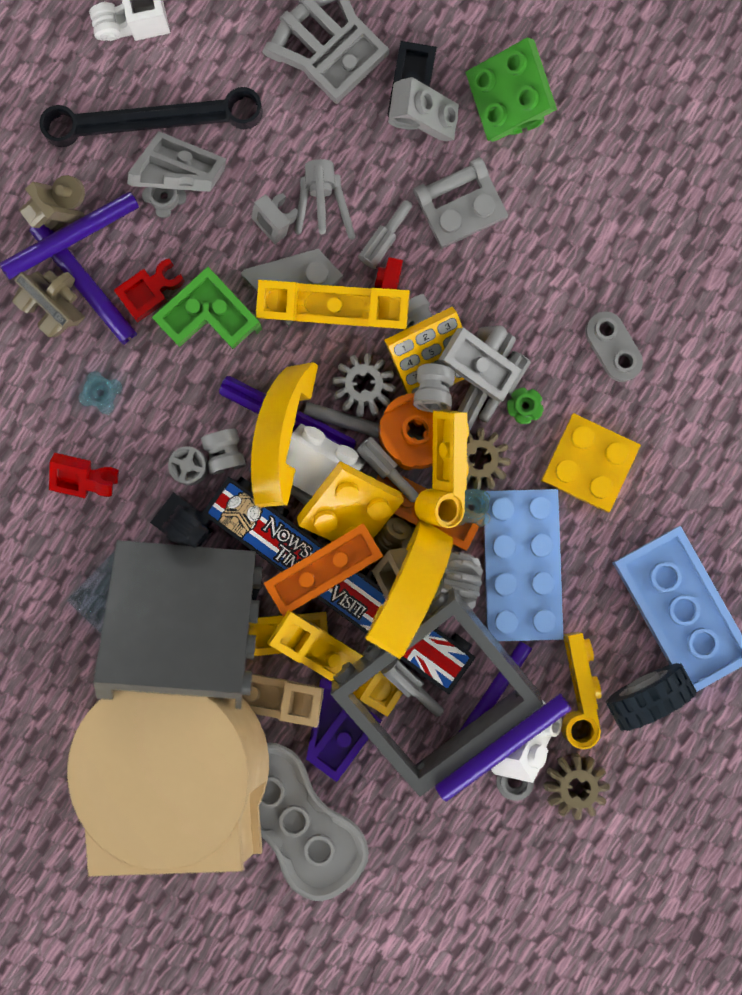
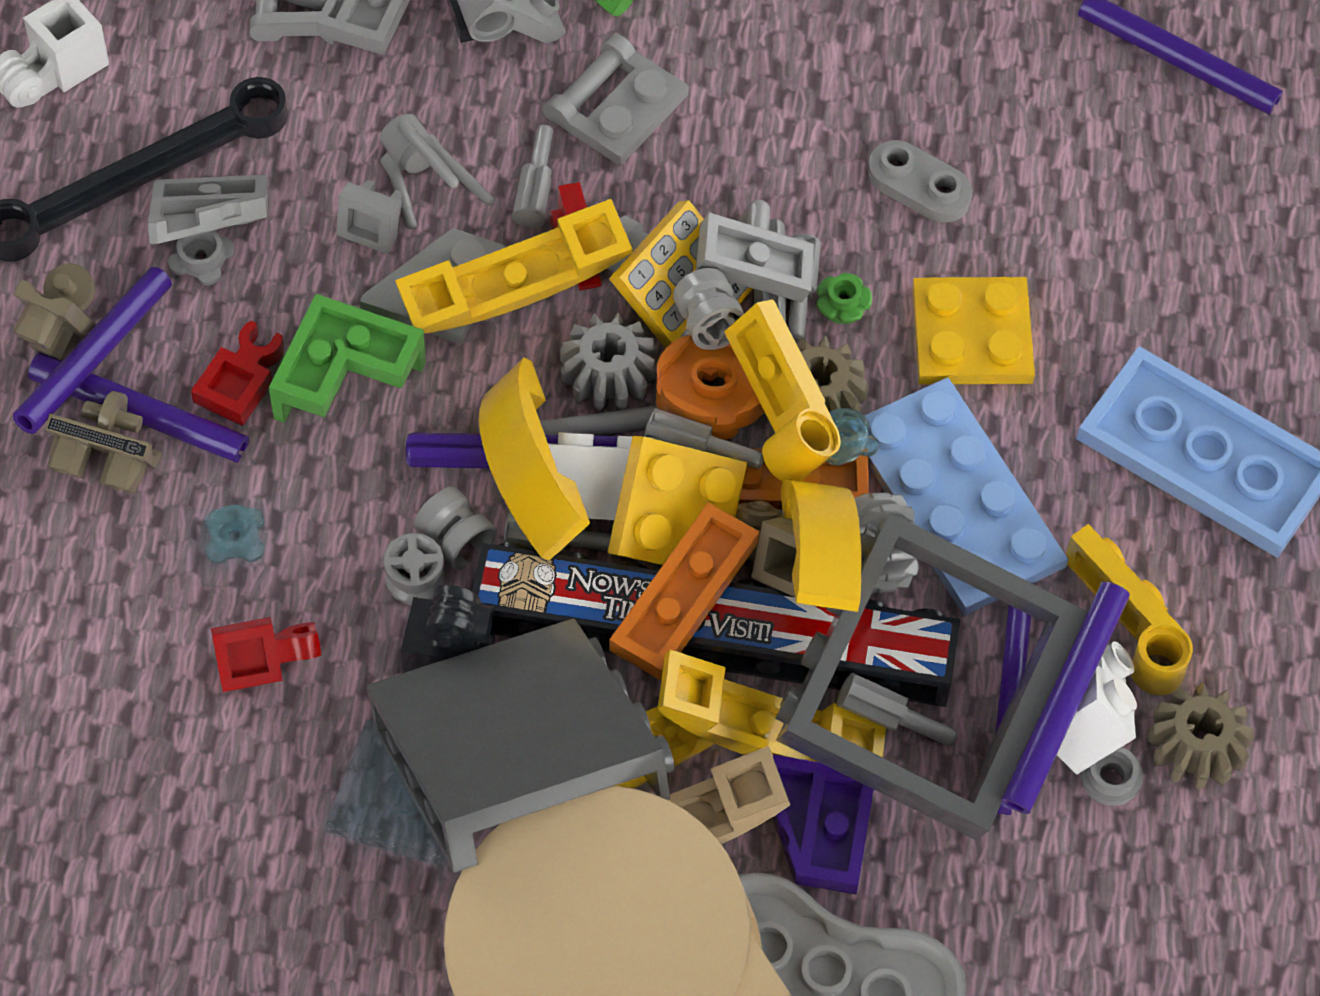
camera: 25 degrees left, 25 degrees down
black wheel [606,663,697,731] -> none

